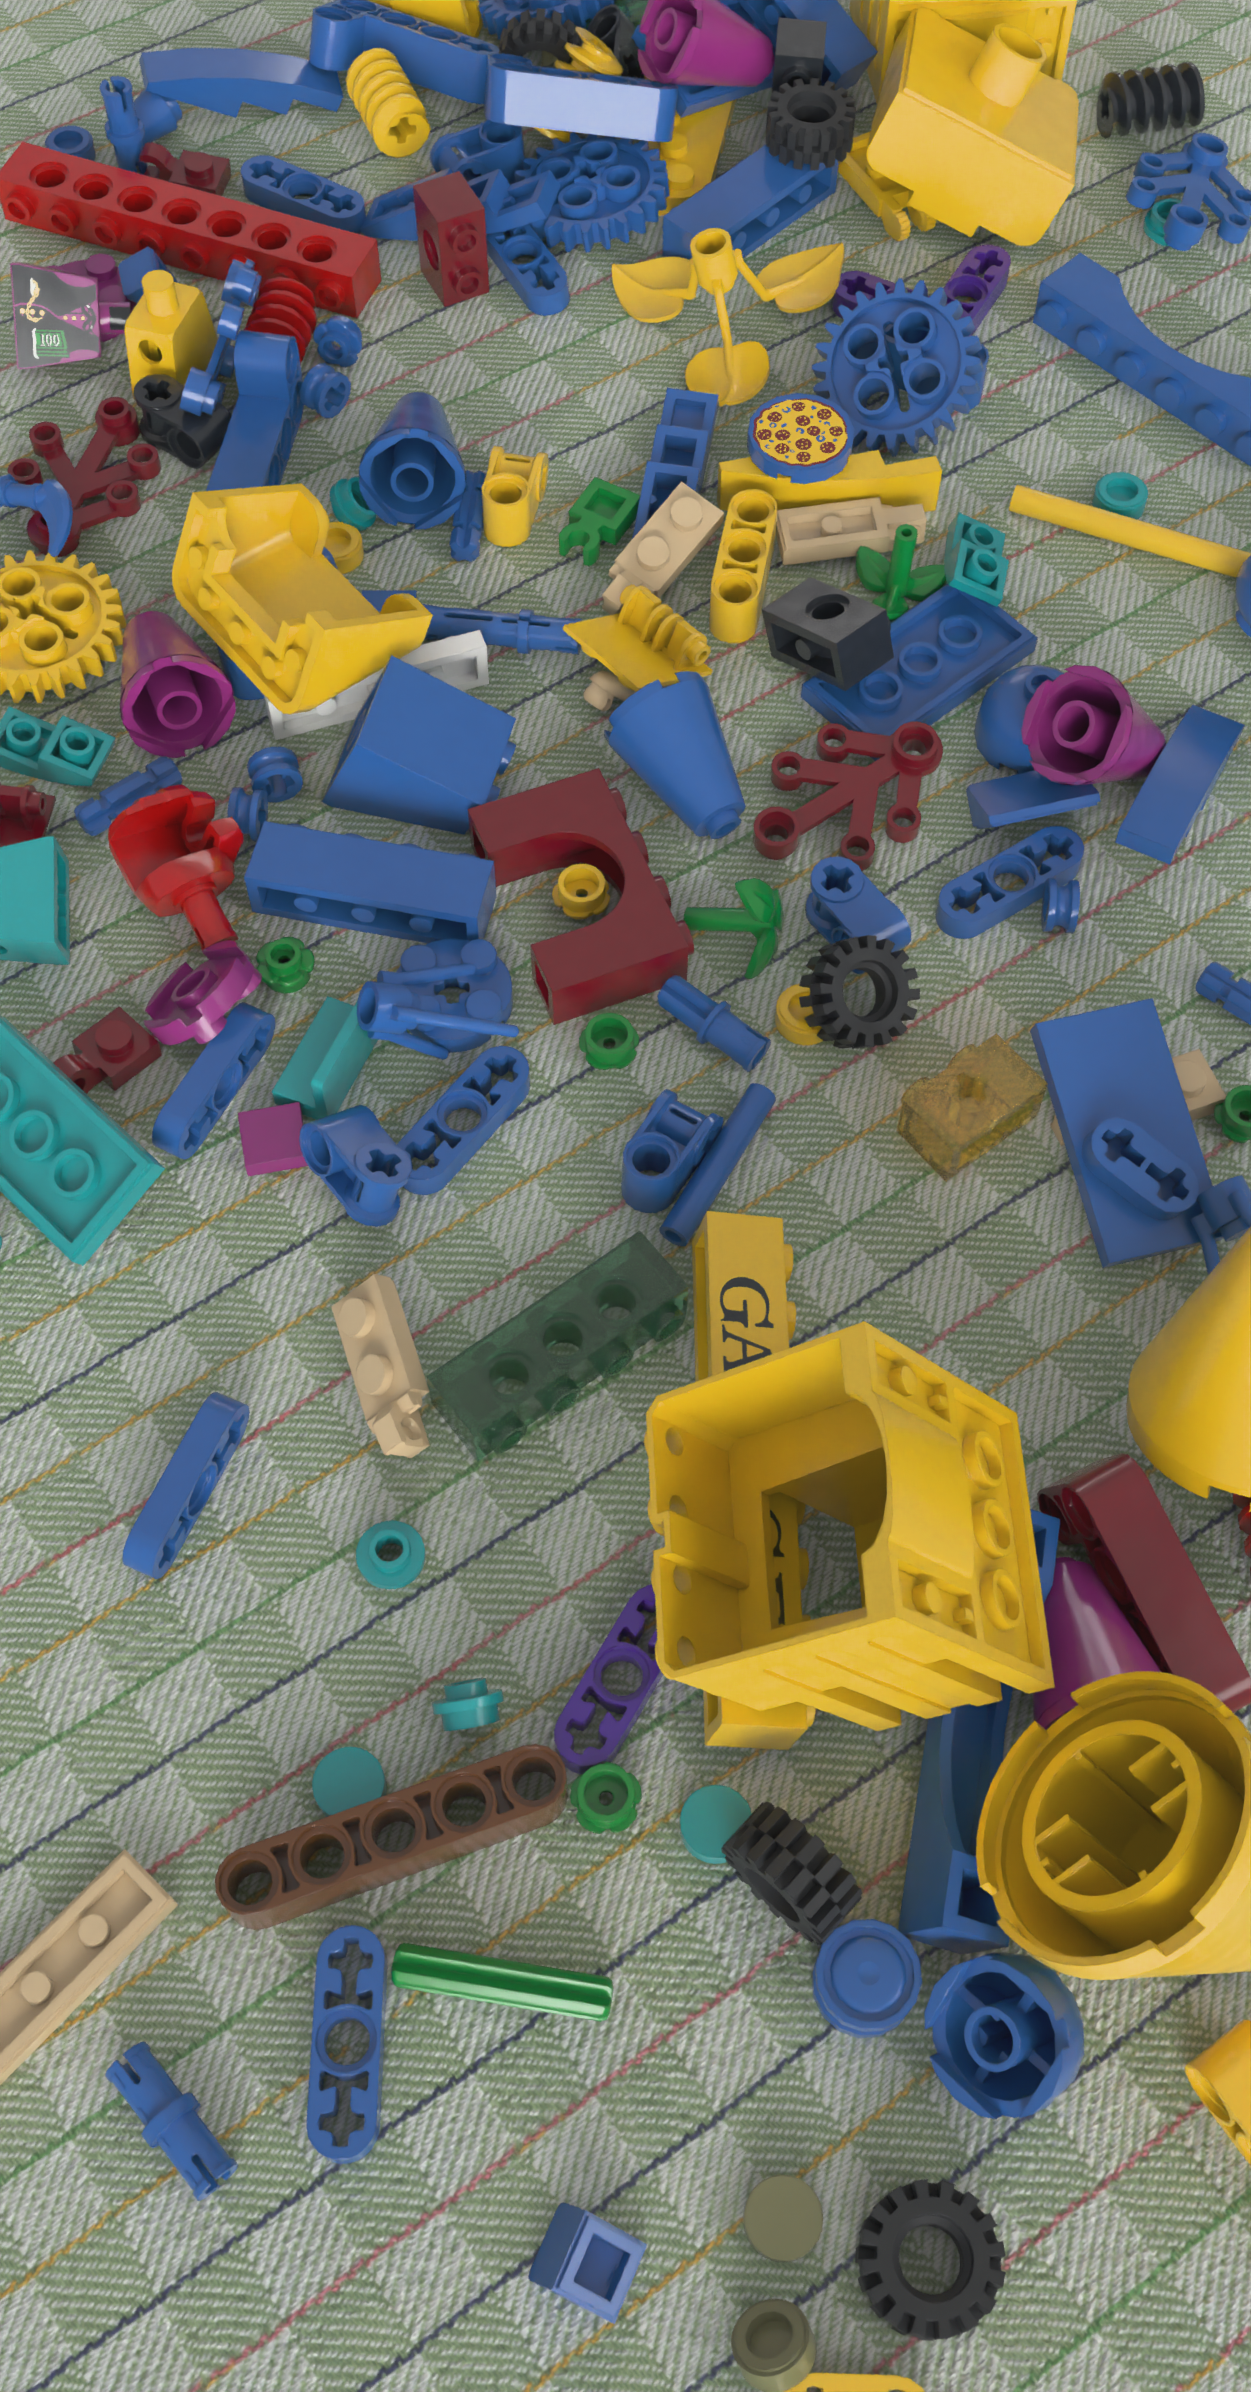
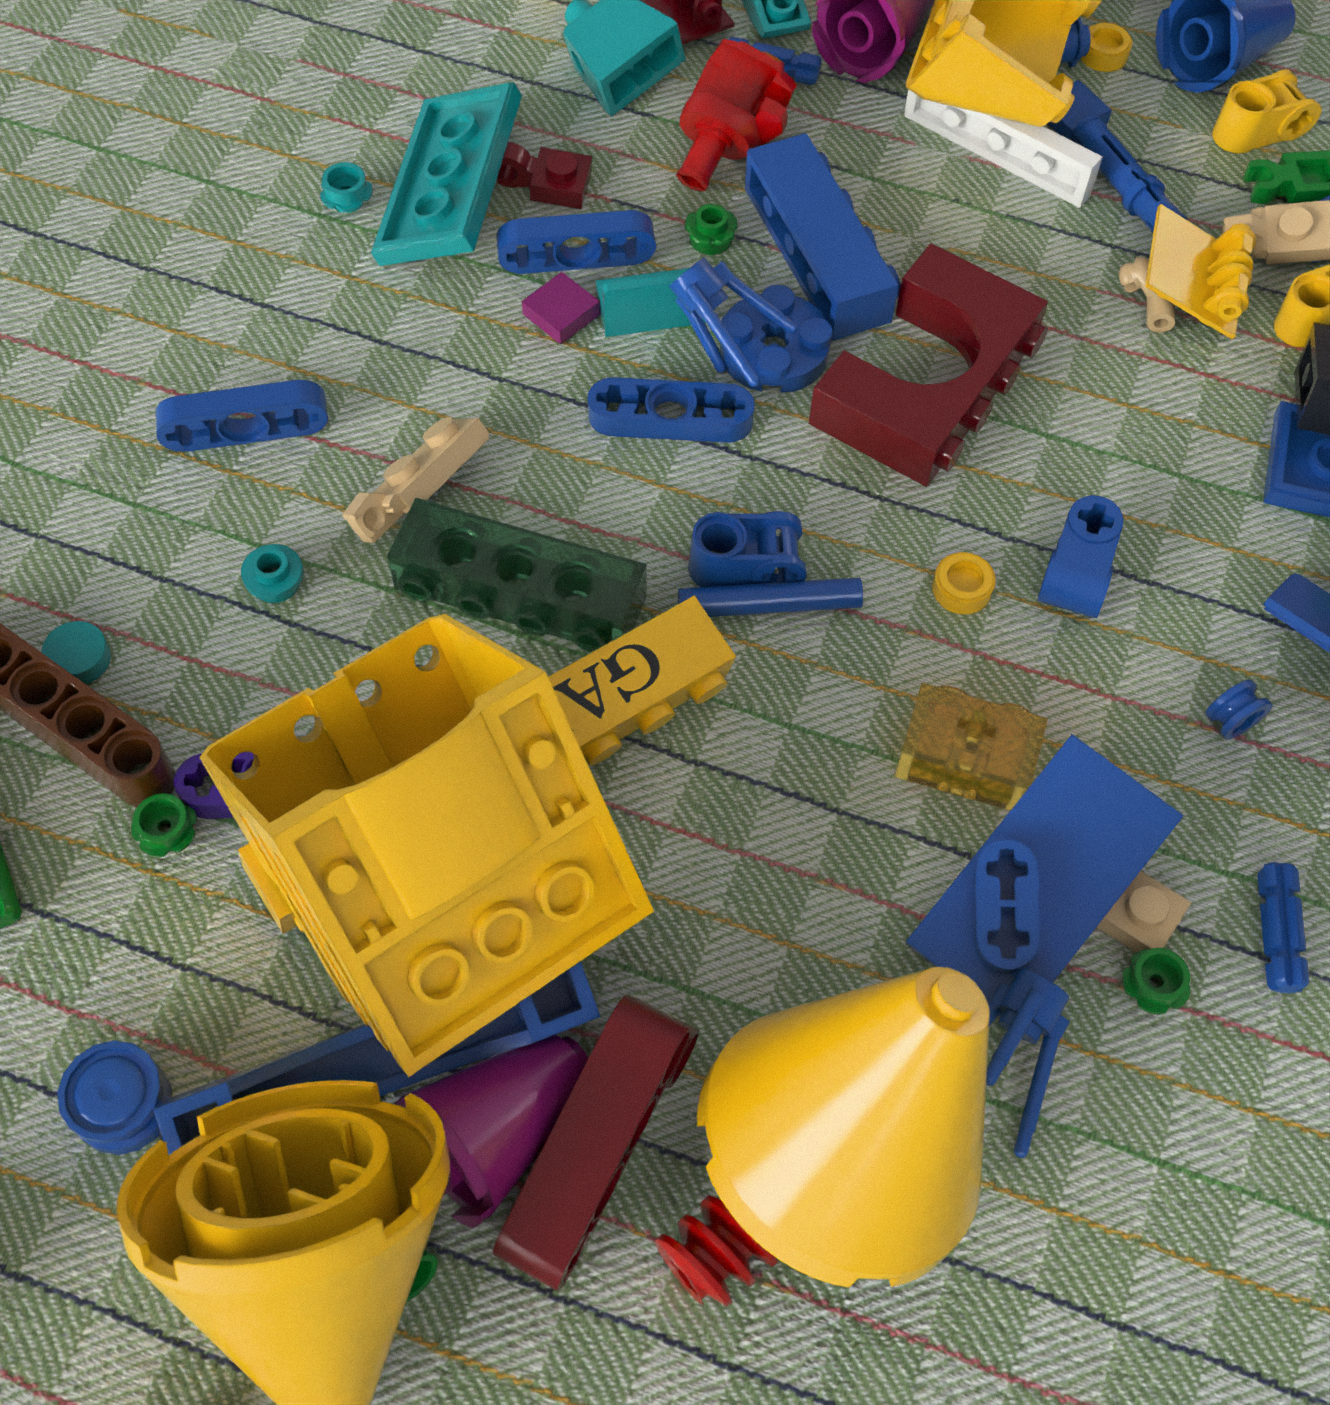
camera: 55 degrees right, 0 degrees up
magenta plate [144,940,262,1046] -> none
blue bush [227,787,268,842] -> none
blue bush [247,746,303,803] -> none
blue piece [299,1105,412,1227] -> none
blue slope [322,655,516,835] -> none
teal plate [330,476,376,531] -> none
teal plate [432,1678,504,1731] -> none
blue axle [449,470,486,562] -> none
yellow plate [552,864,610,920] -> none
green plate [579,1013,639,1070] -> none
blue cone [604,671,746,839] -> none
blue axle [657,975,771,1072] -> none
teal tile [679,1785,752,1864] -> none
green plant [684,878,784,979] -> none
black tyre [721,1802,862,1945] -> none
dark red plant [753,722,943,871] -> none
black tyre [799,935,920,1049] -> none
blue cylinder [924,1952,1084,2119] -> none
blue beam [935,826,1084,939] -> none

